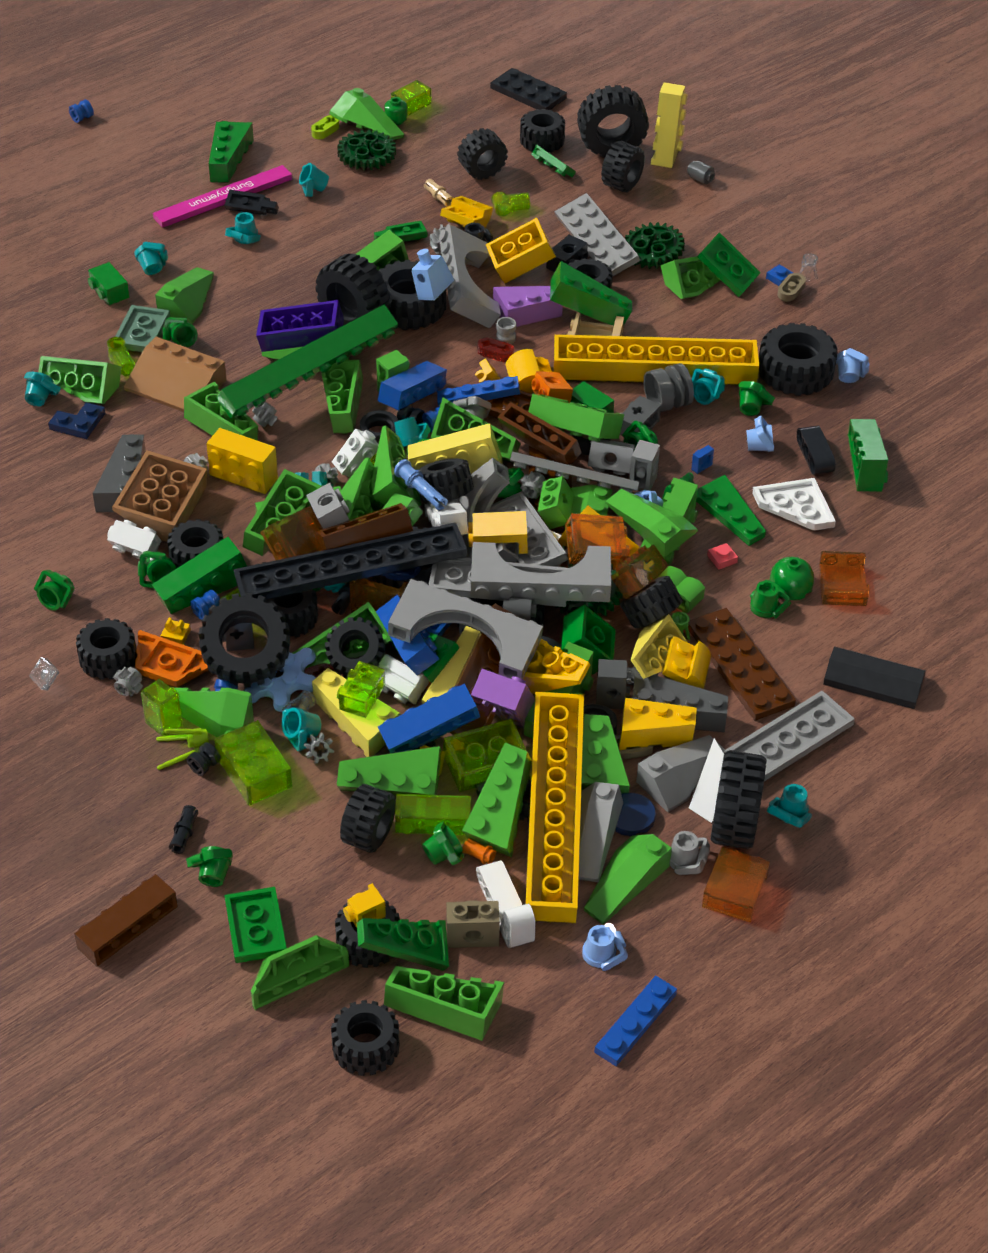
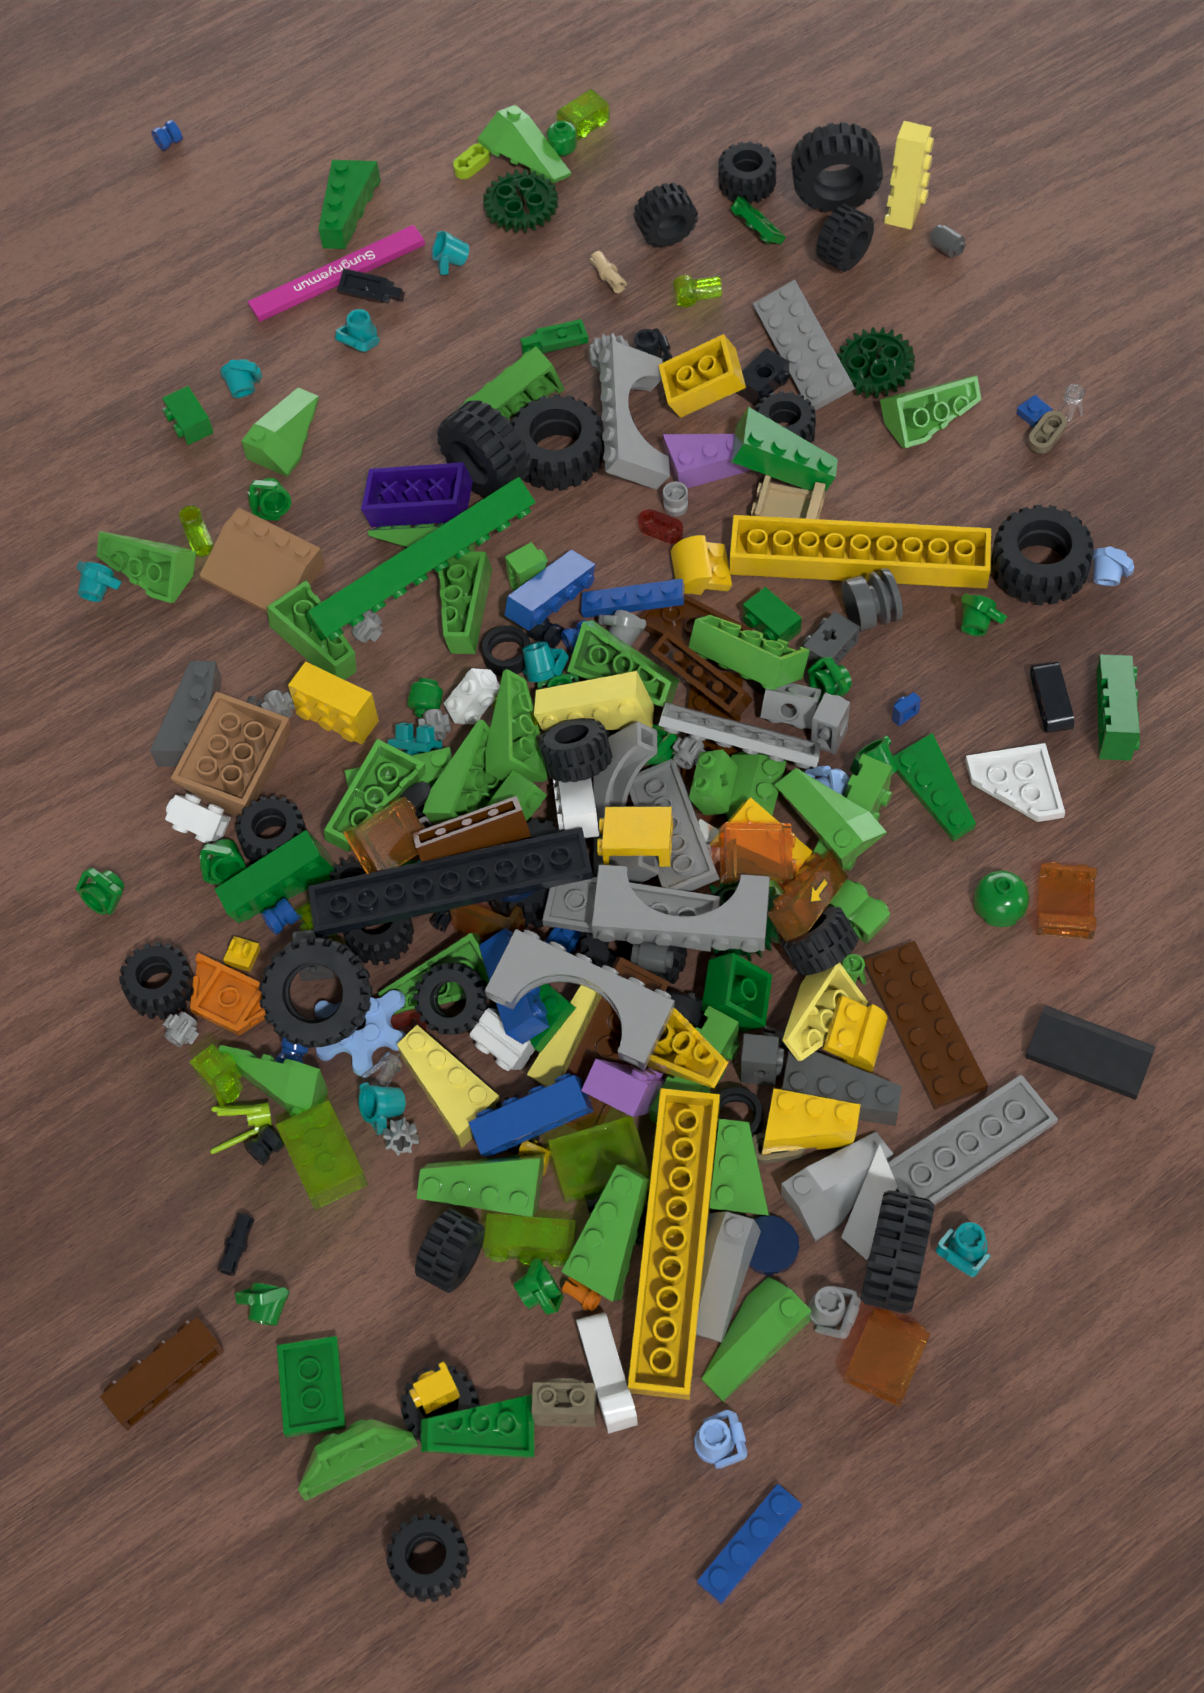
camera: 10 degrees right, 15 degrees up
clear plate [29,657,59,691] -> none
dark blue plate [48,402,106,439] -> none
sand green plate [112,305,170,352] -> none
light grey brick [306,483,350,529] -> none
clear neon green brick [337,661,386,718] -> none
bright green wedge [384,966,504,1041] -> none
medium blue pin [394,459,448,510] -> none
light blue torso [412,249,454,300] -> none
yellow brick [440,196,493,228] -> none
yellow tile [475,358,500,383] -> none
black plate [490,68,567,110] -> none
orange brick [532,371,573,403] -> none
teal piece [692,368,725,405] -> none
green plate [697,232,761,297] -> none
coral plate [707,543,738,570] -> none
light blue piece [746,416,774,452] -> none
green piece [750,580,791,619] -> none
none -> green head [407,678,443,718]

